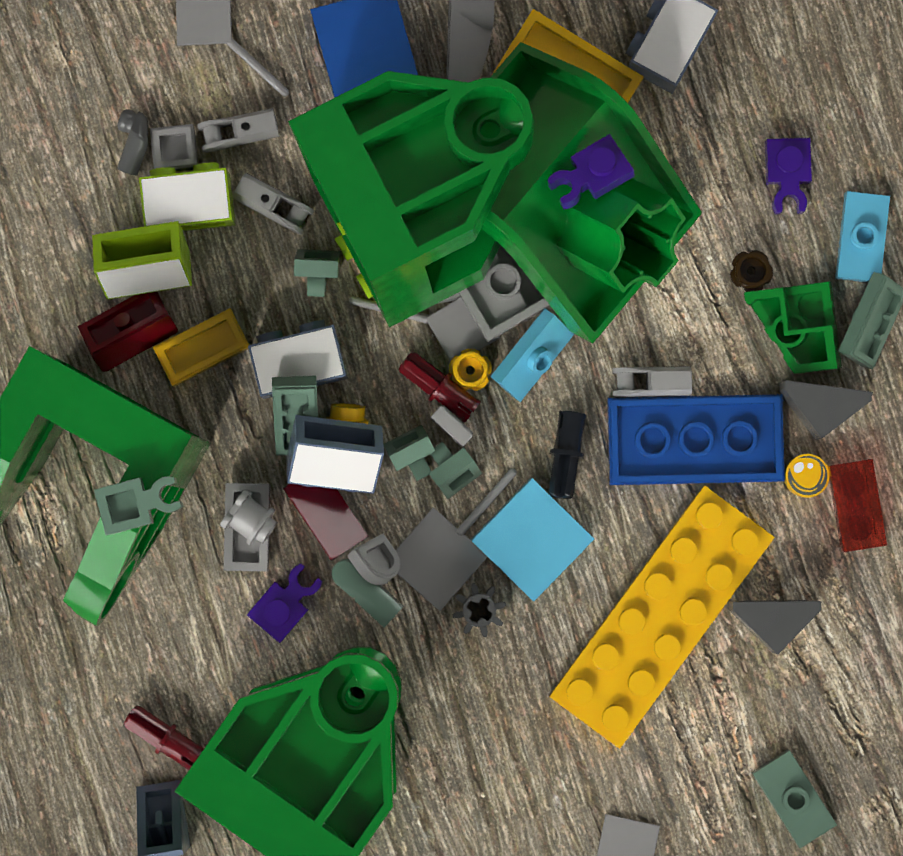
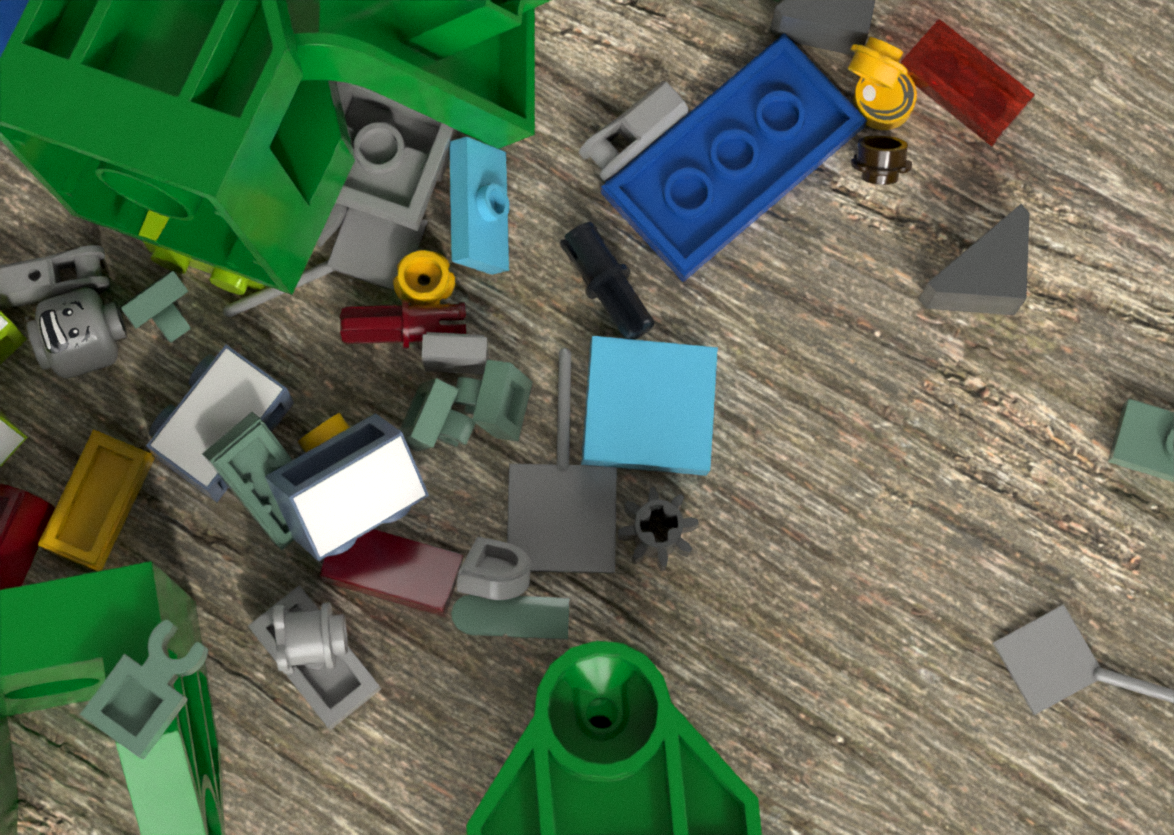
camera: 45 degrees left, 10 degrees down
dark purple plate [247,563,323,643] -> none
yellow plate [549,485,775,749] -> none
none -> light grey head [27,288,127,379]
none -> yellow plate [848,37,908,90]
none -> dark brown plate [851,135,912,185]

